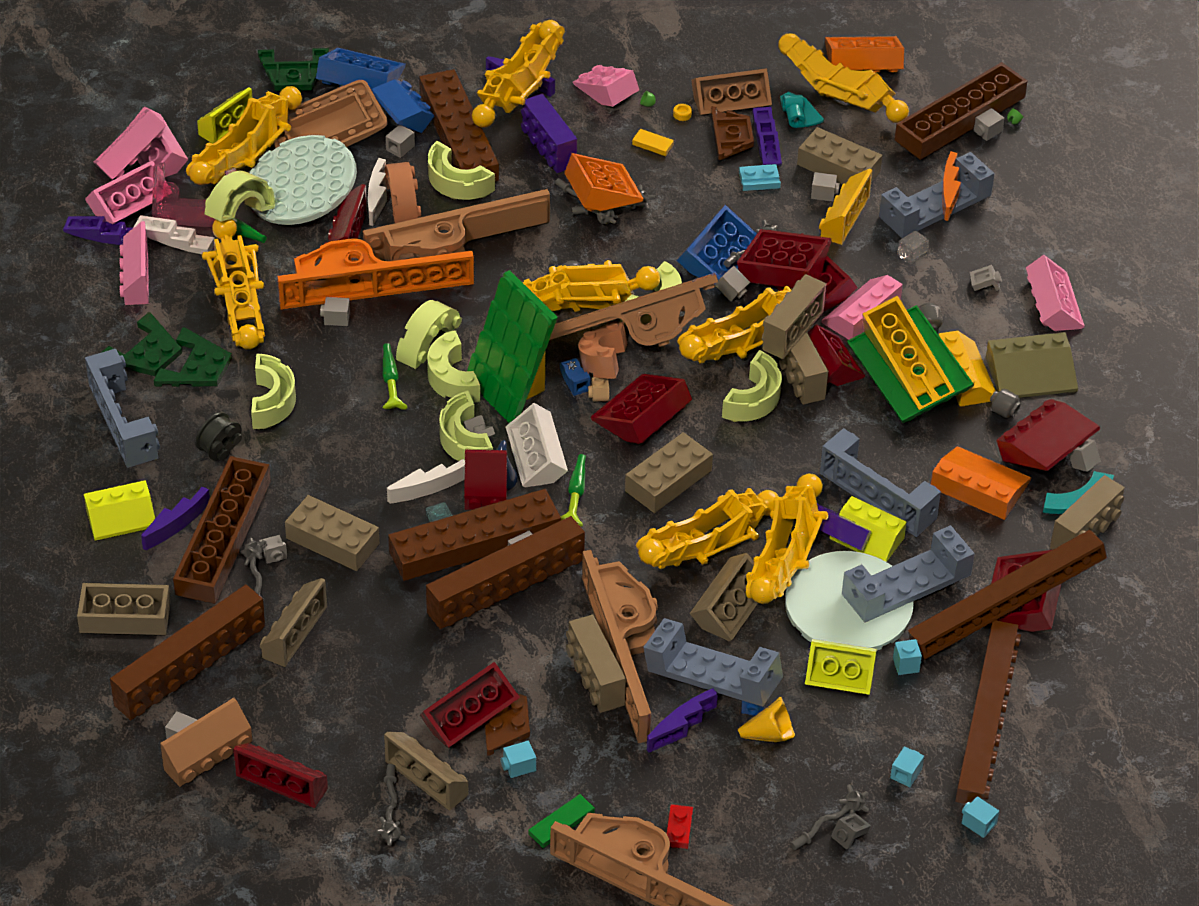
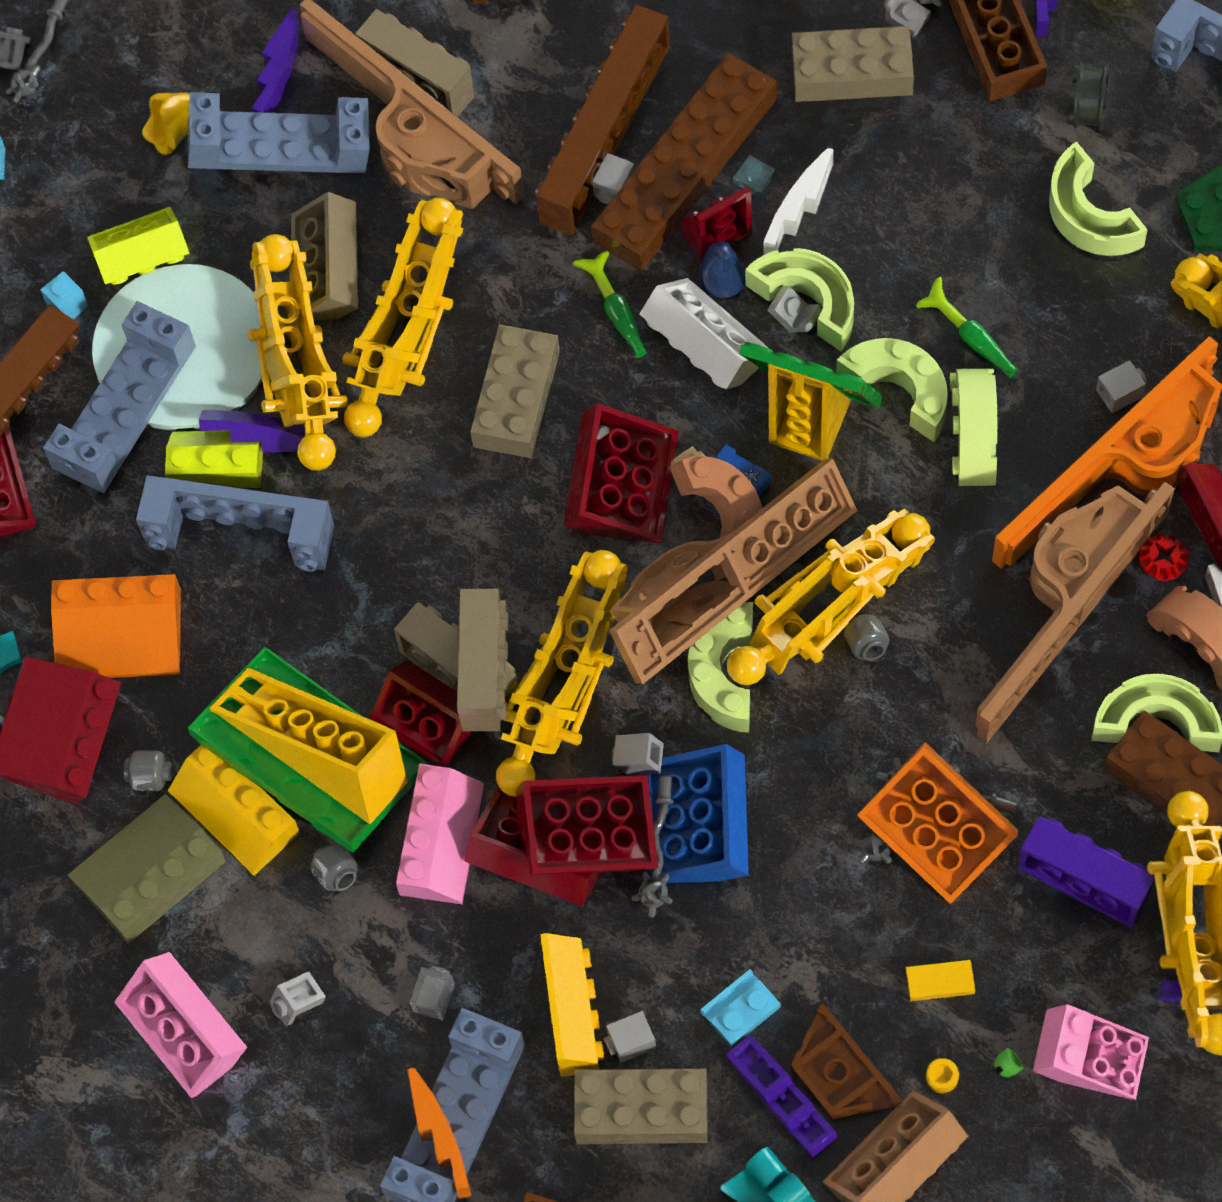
camera: 155 degrees right, 20 degrees up
yellowish green brick [722,350,782,422] -> none

